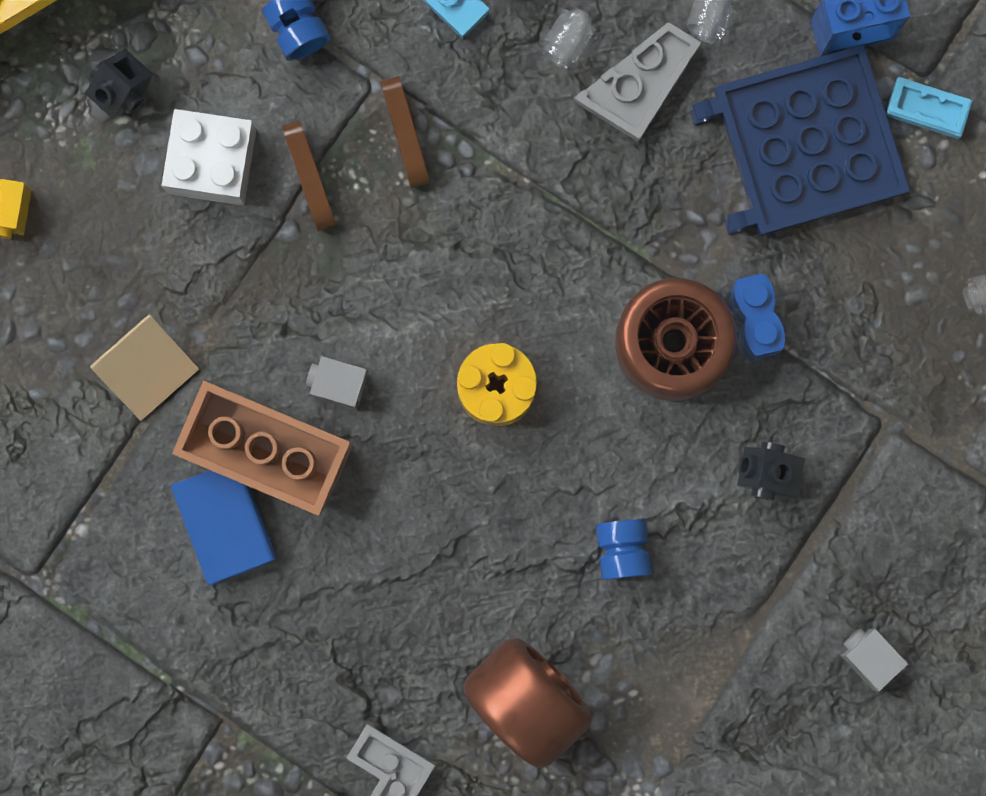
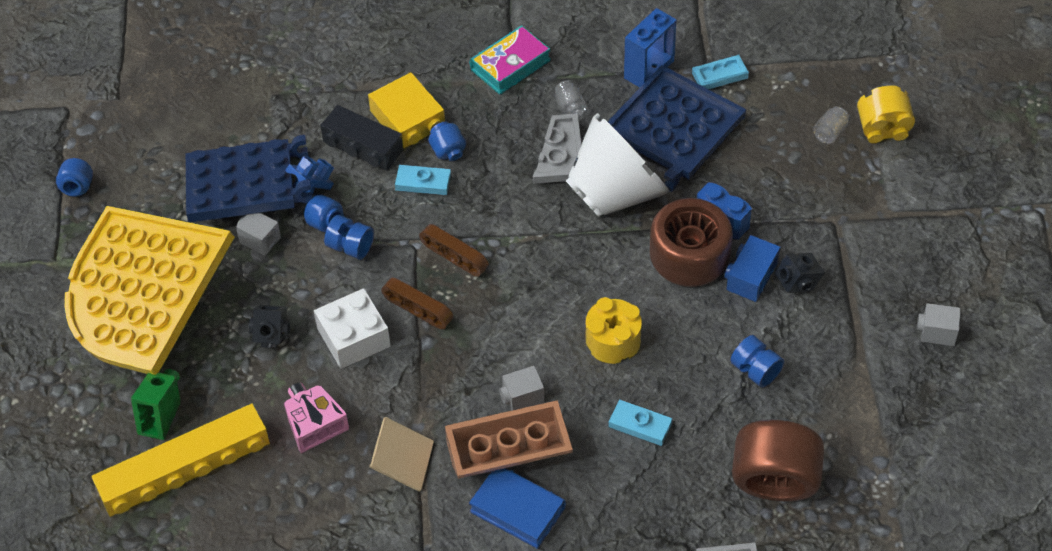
camera: 35 degrees left, 30 degrees down
clear brick [541,8,595,69] -> none
none -> bright pink torso [284,383,349,453]
none -> white cone [566,113,669,217]
none -> medium azure plate [609,399,672,446]
none -> blue brick [724,235,780,302]

